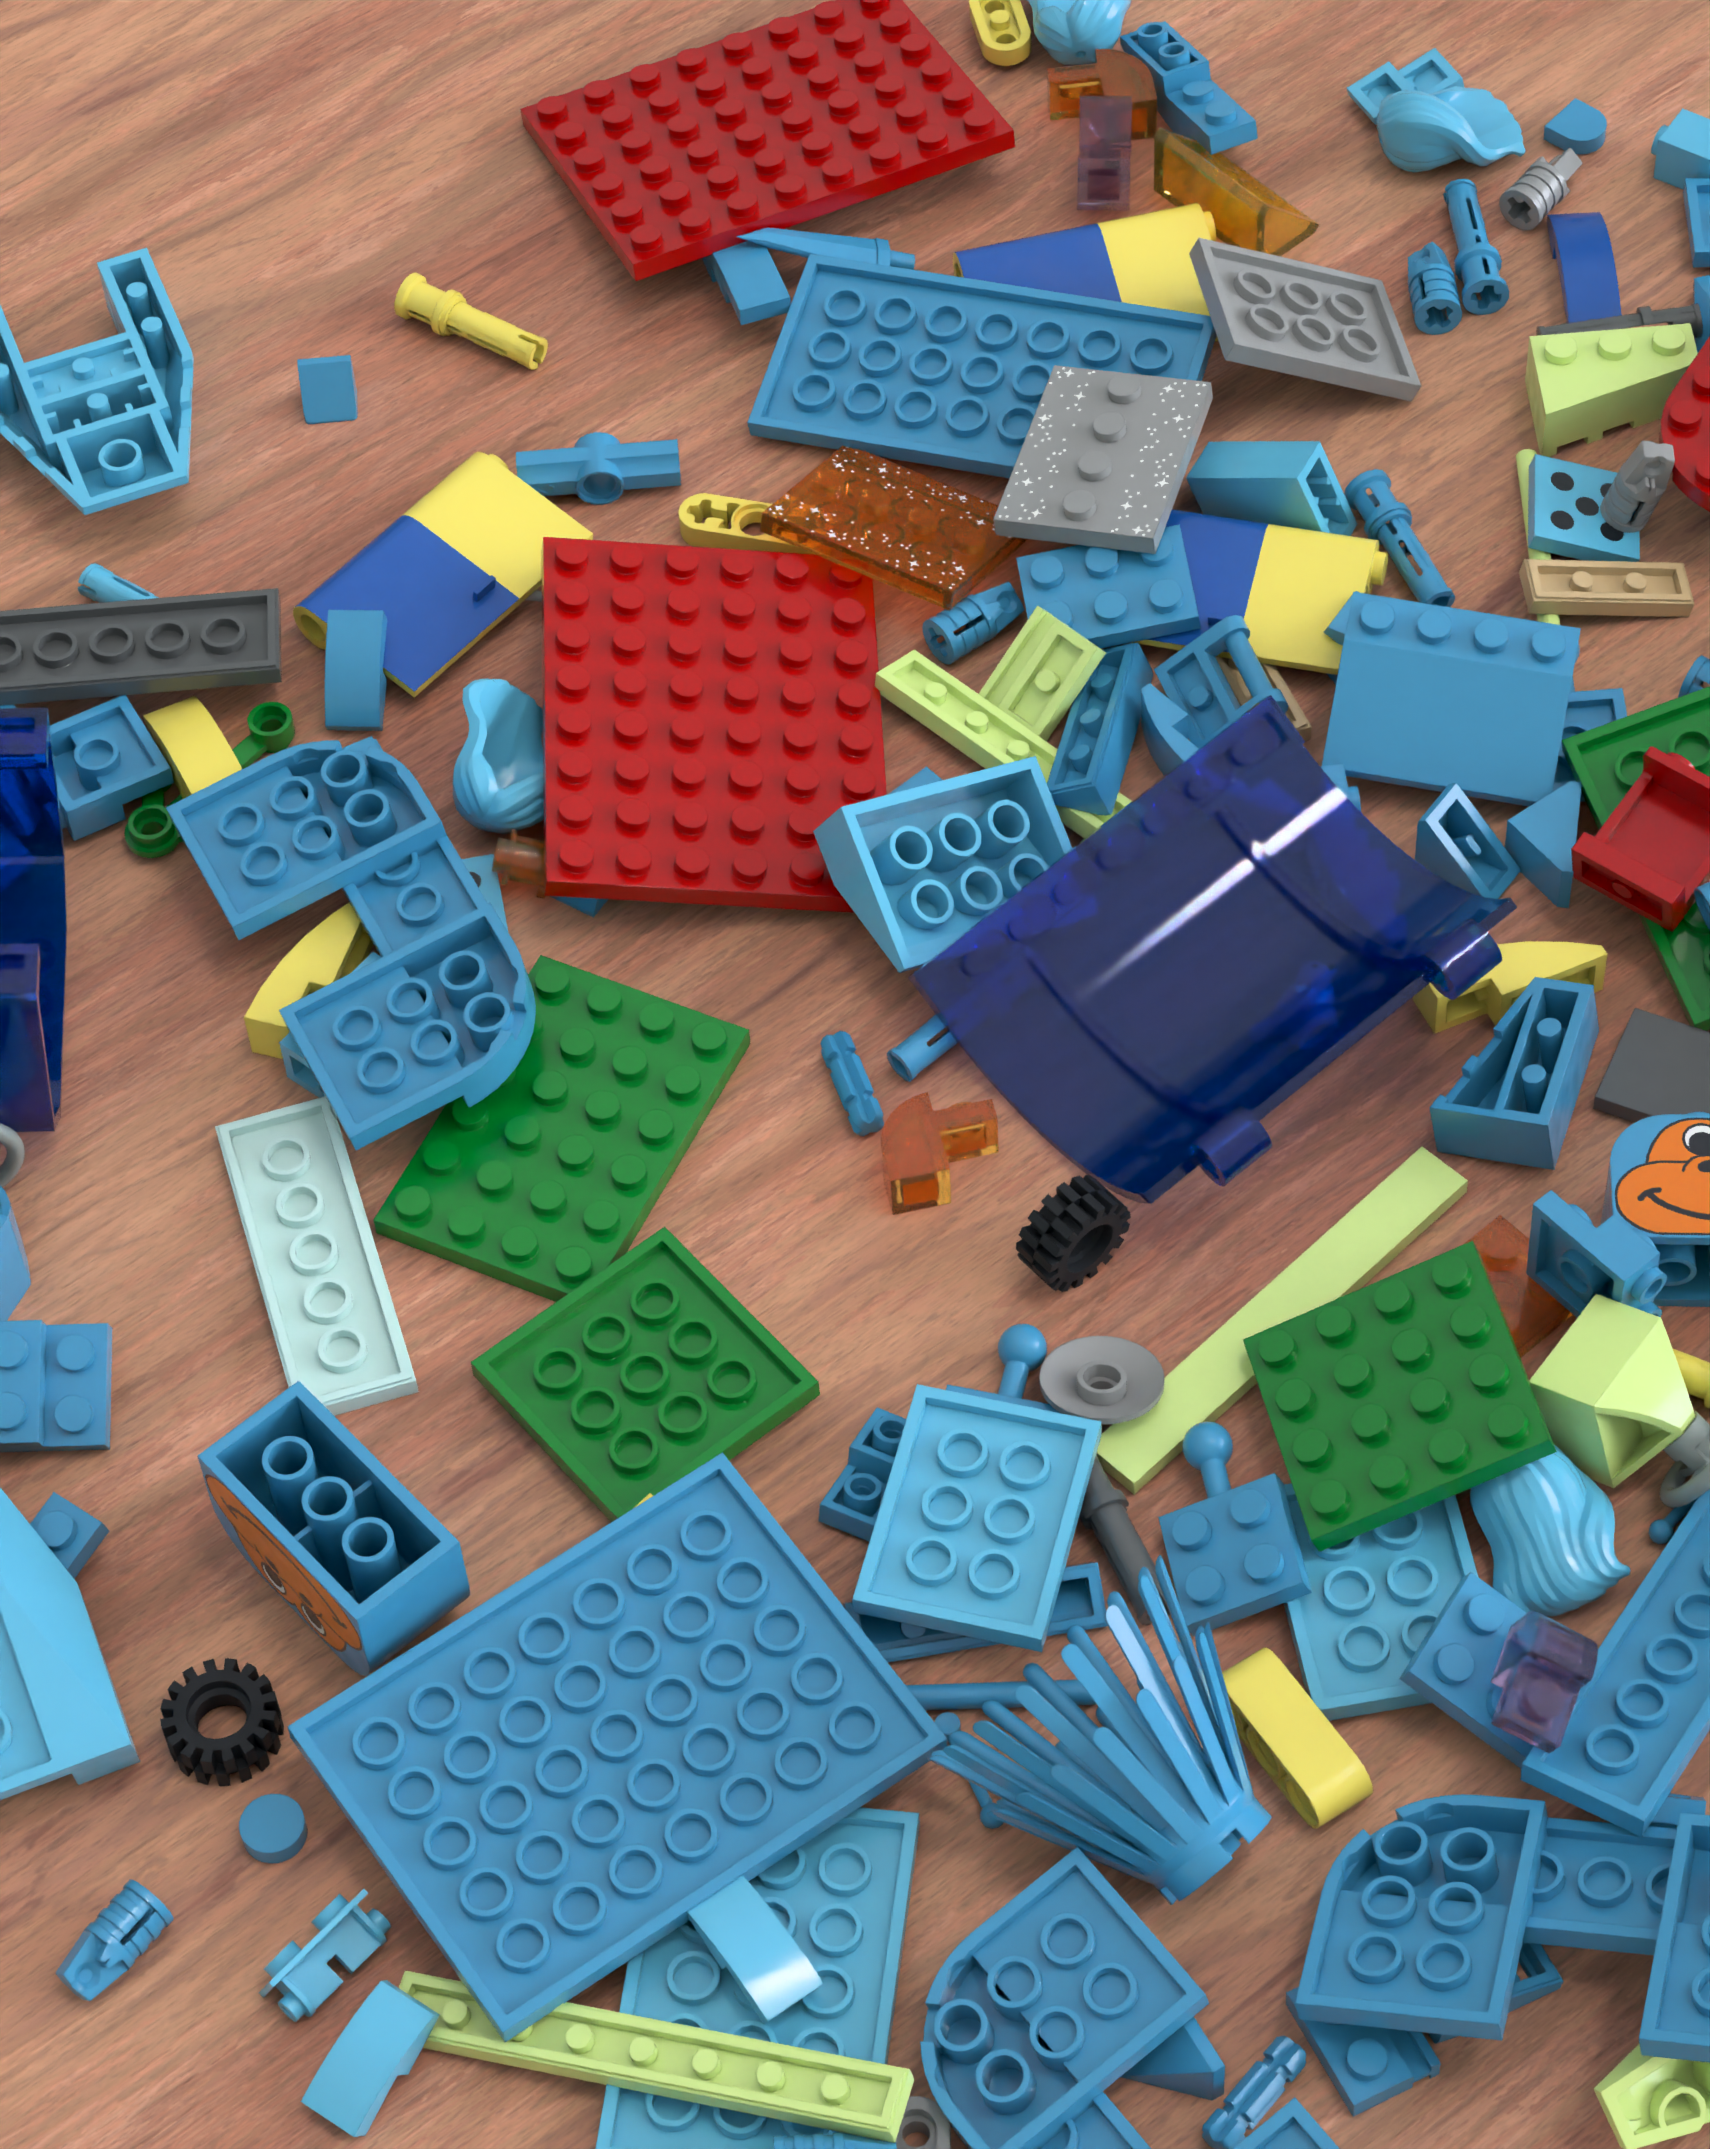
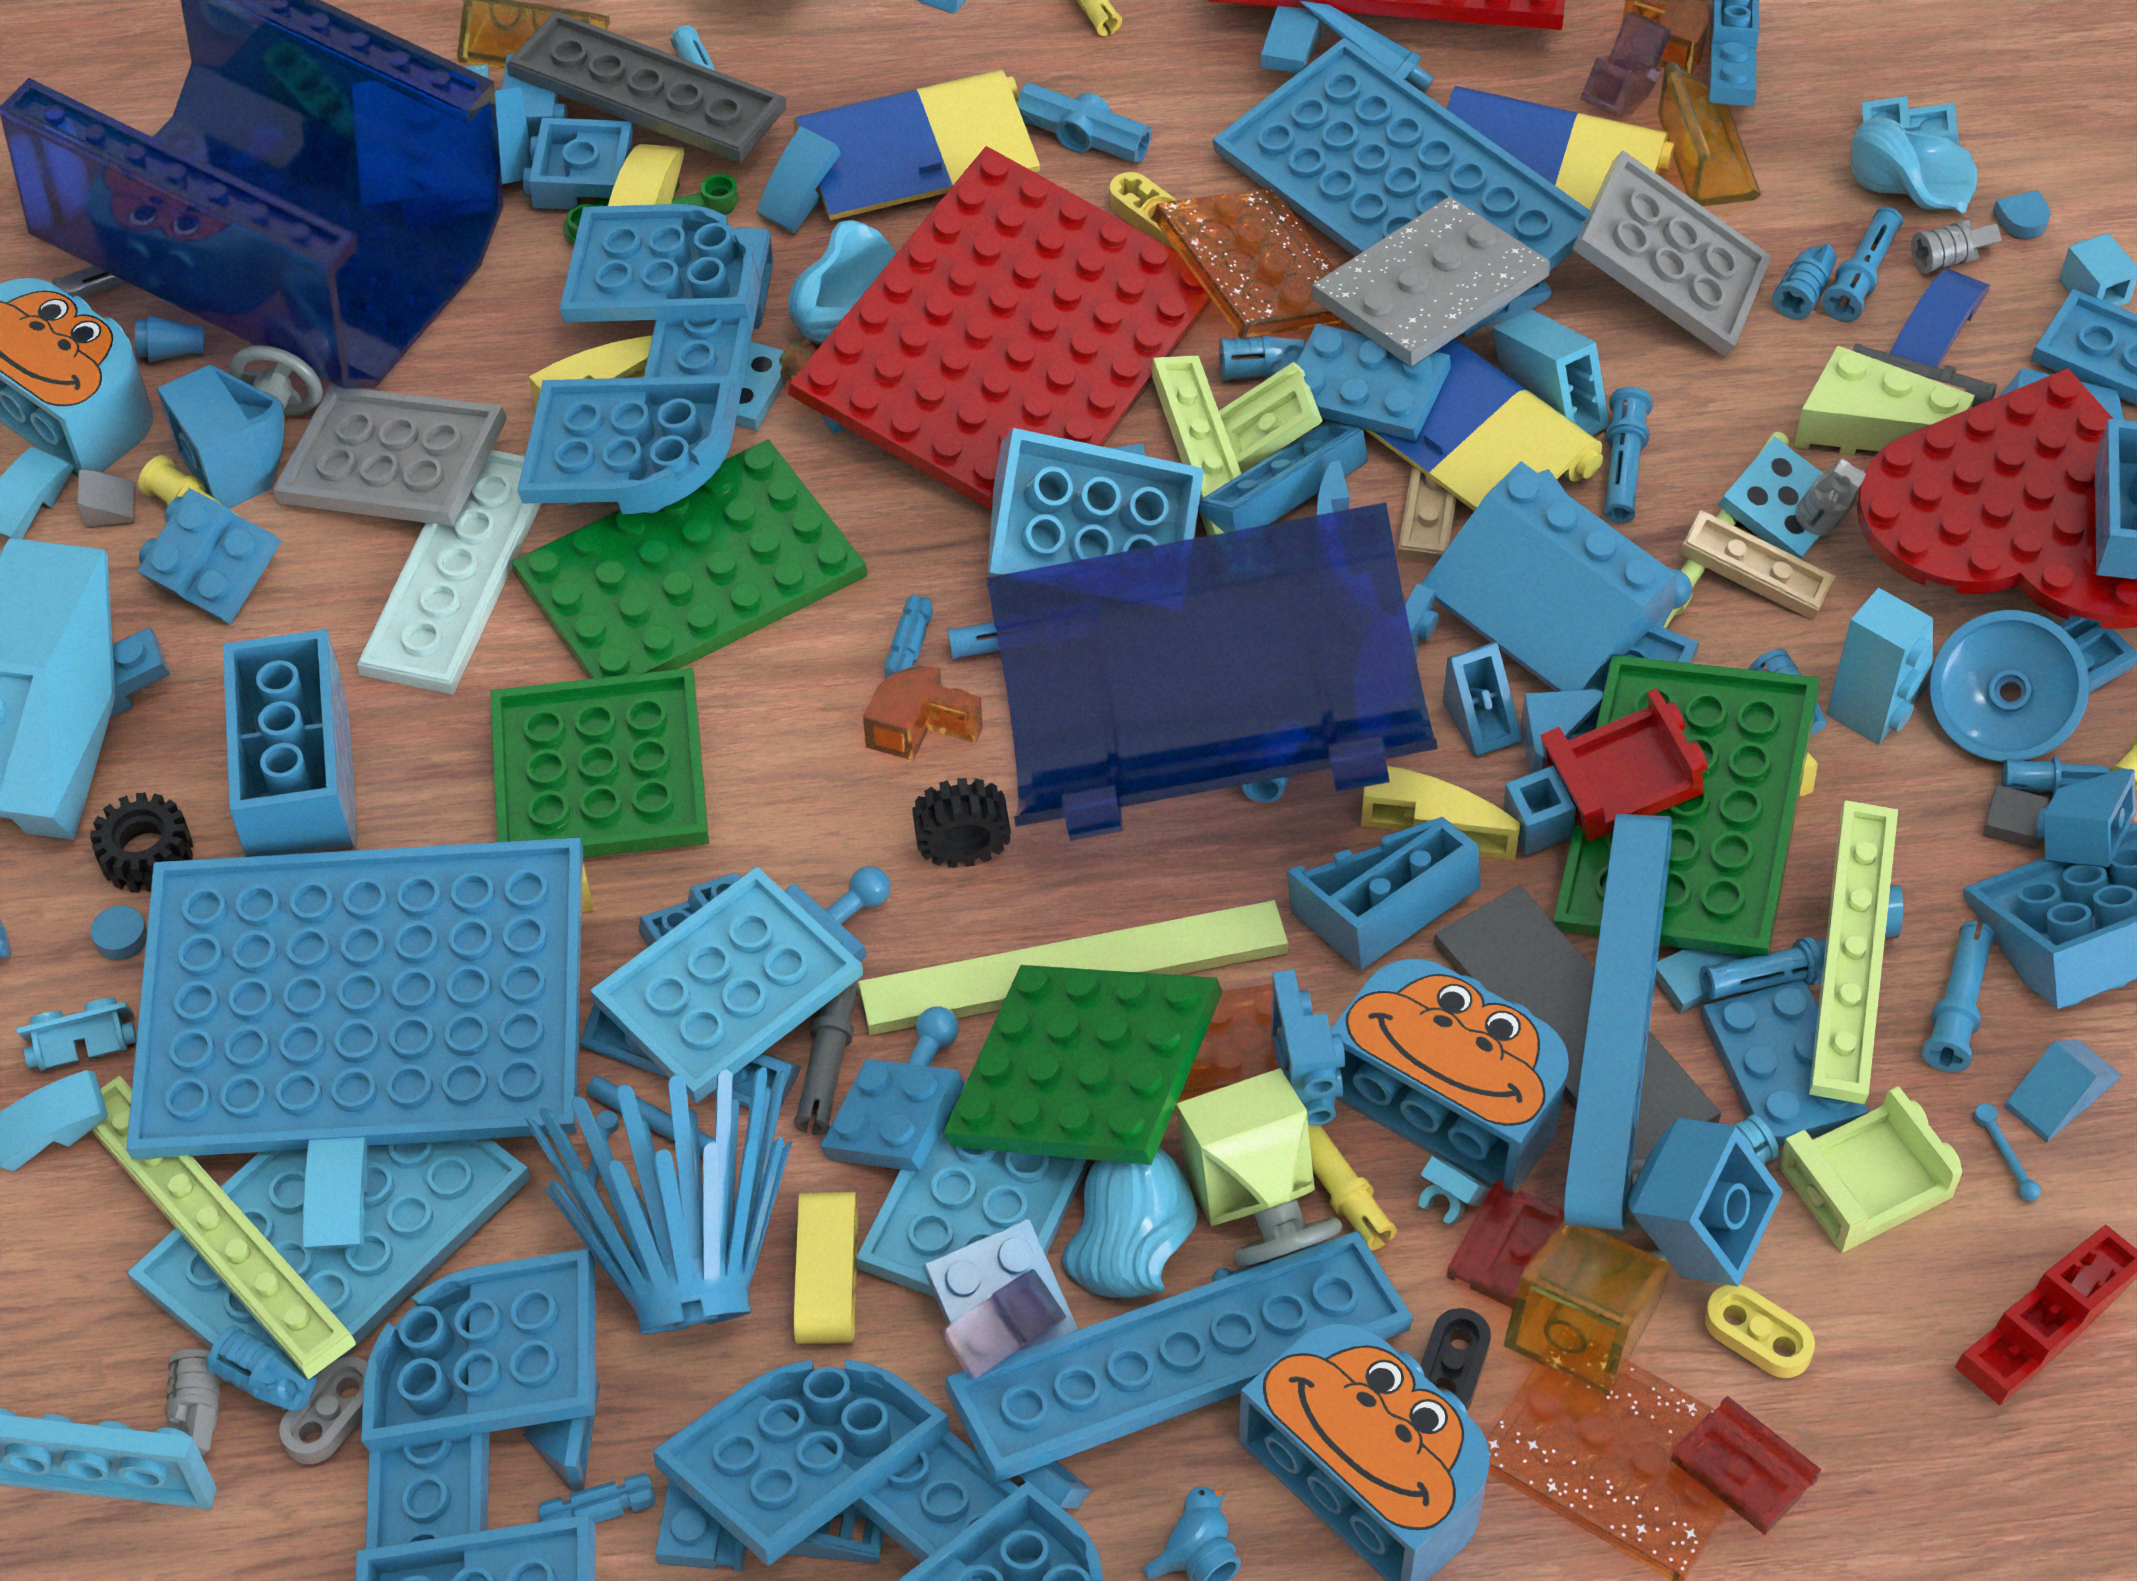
camera: 30 degrees right, 0 degrees up
light grey dish [1039,1336,1164,1424] -> none
dark azure plate [1154,615,1288,759] -> none
none -> light grey plate [273,385,507,526]
none -> dark azure brick [1503,765,1576,856]

